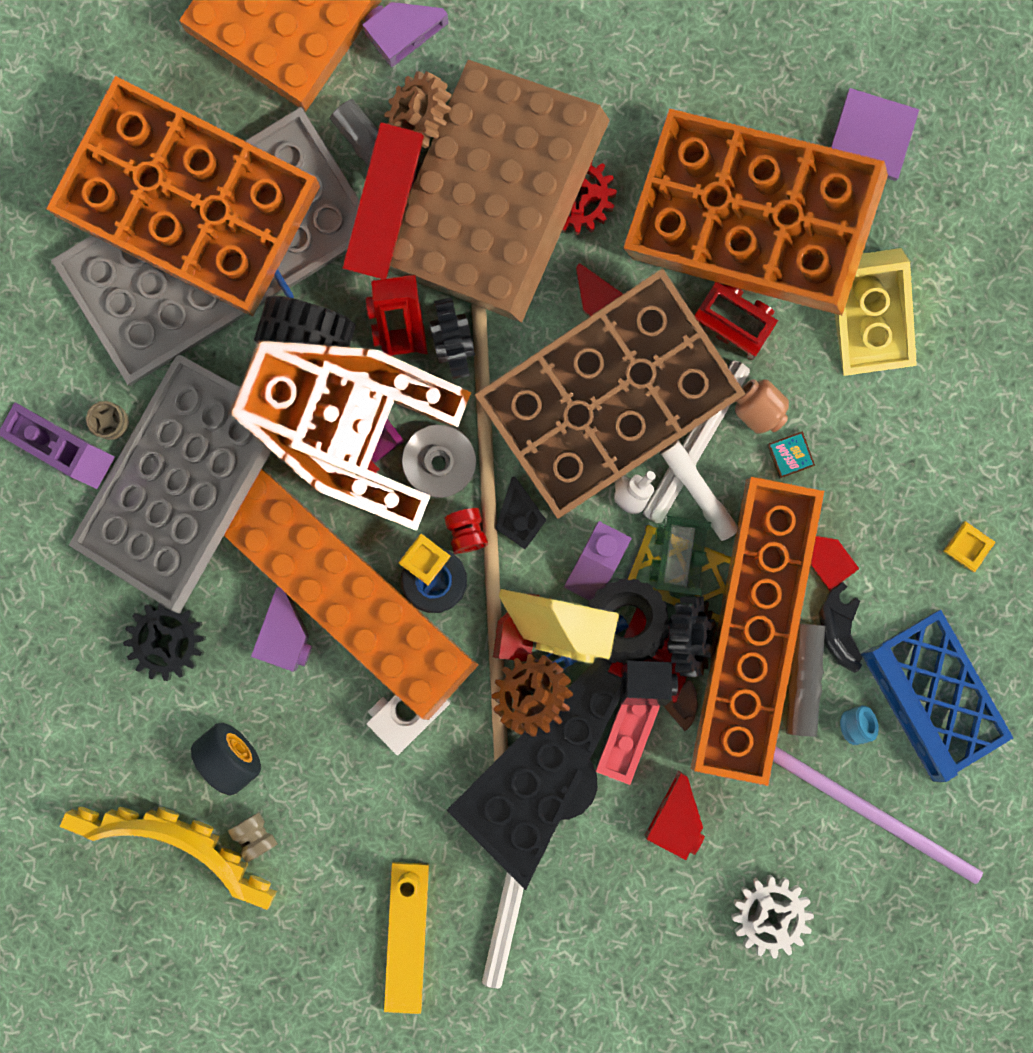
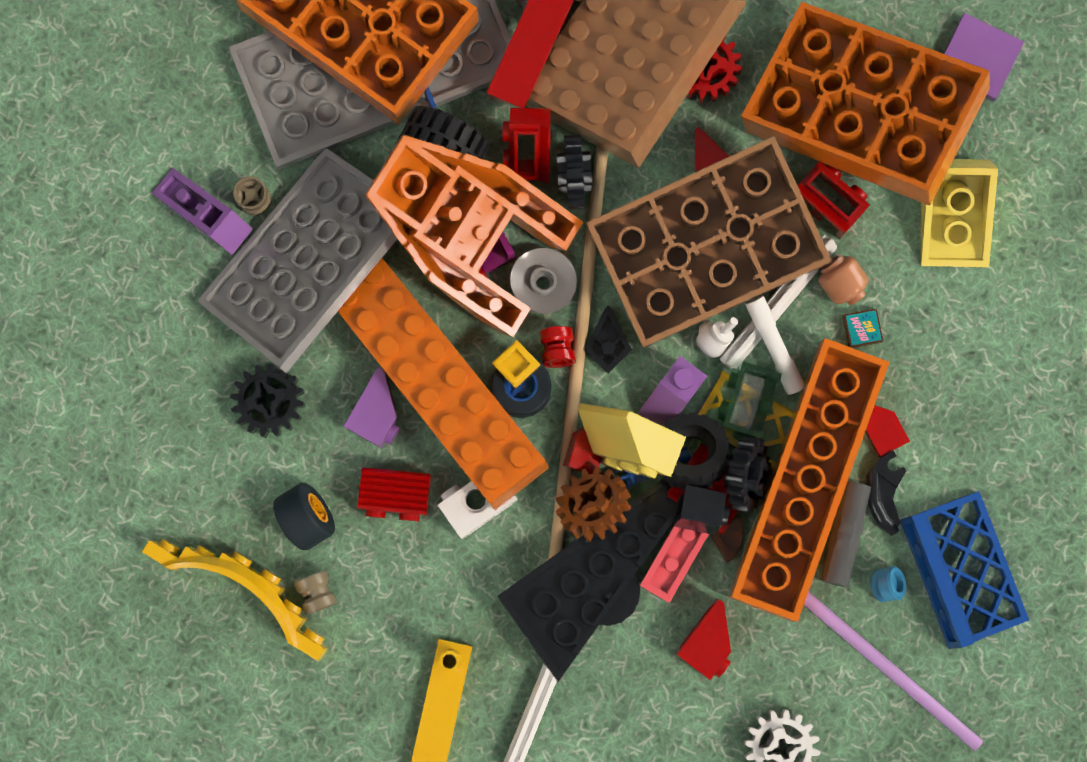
camera: 15 degrees right, 5 degrees down
yellow tile [943,521,996,572] -> none
none -> red brick [357,467,432,522]

